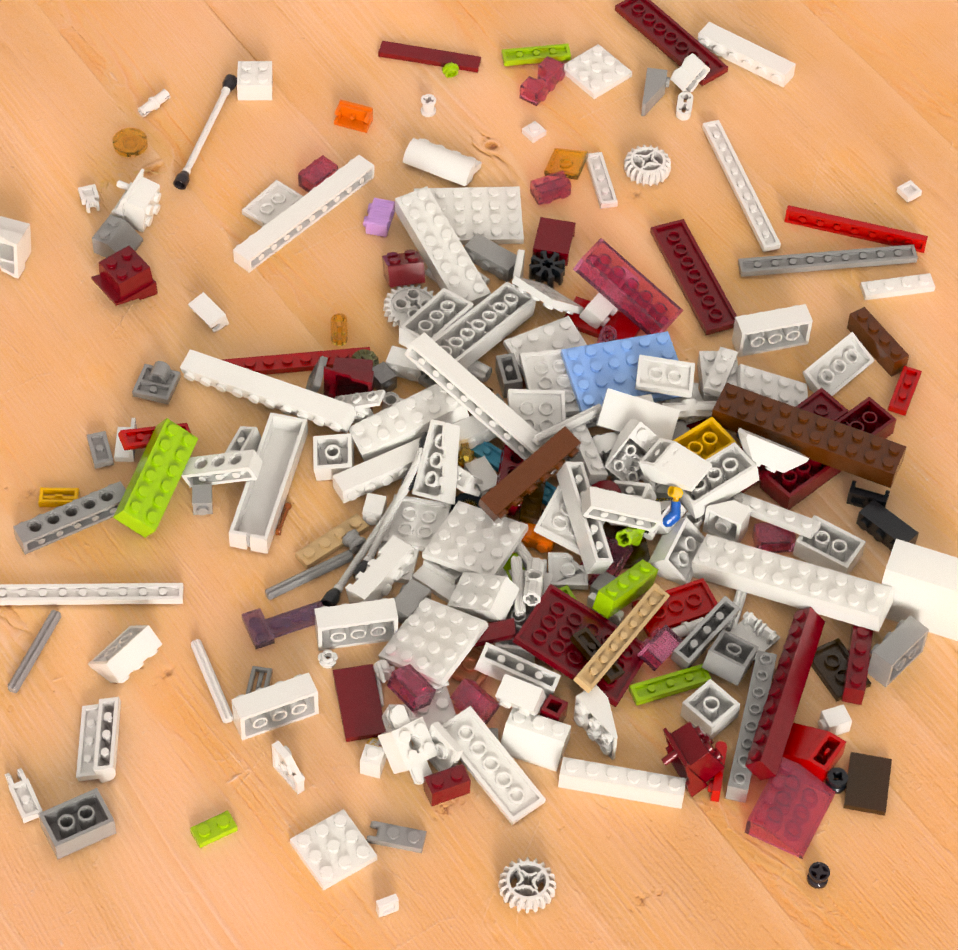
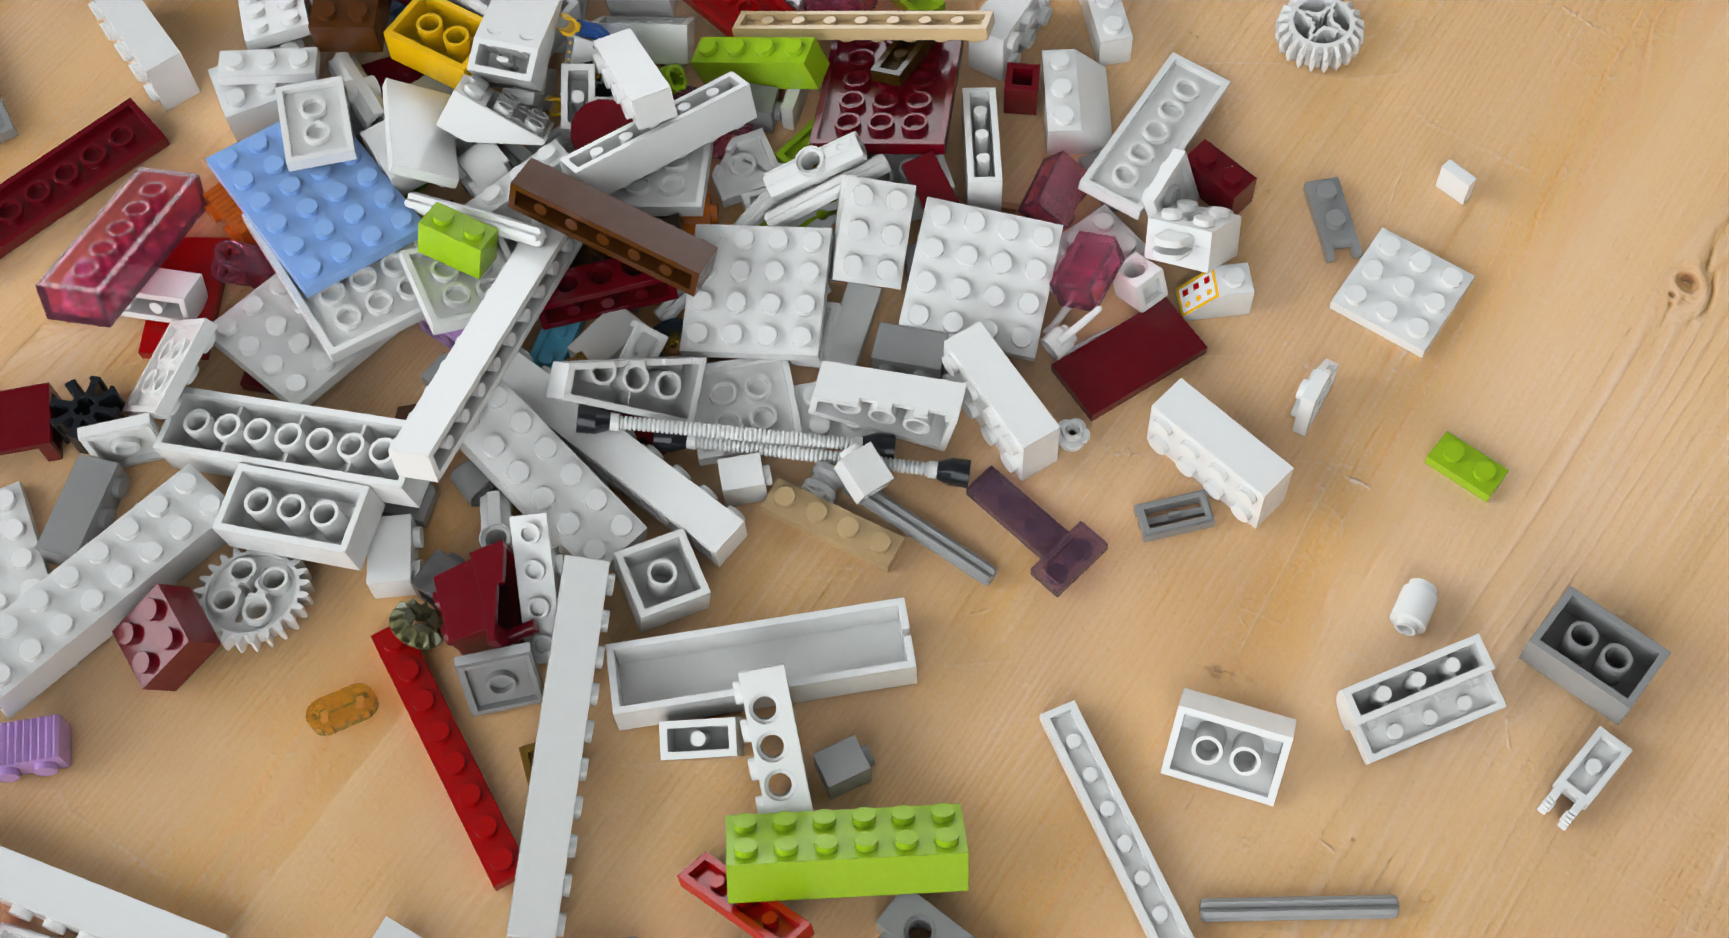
camera: 105 degrees left, 10 degrees up
white axle [191,639,233,724] -> none
light grey brick [495,353,523,398] -> none
white slope [495,674,547,716] -> none
none -> lime brick [418,202,498,279]
none -> white brick [834,441,894,504]
none -> white brick [1389,578,1438,636]

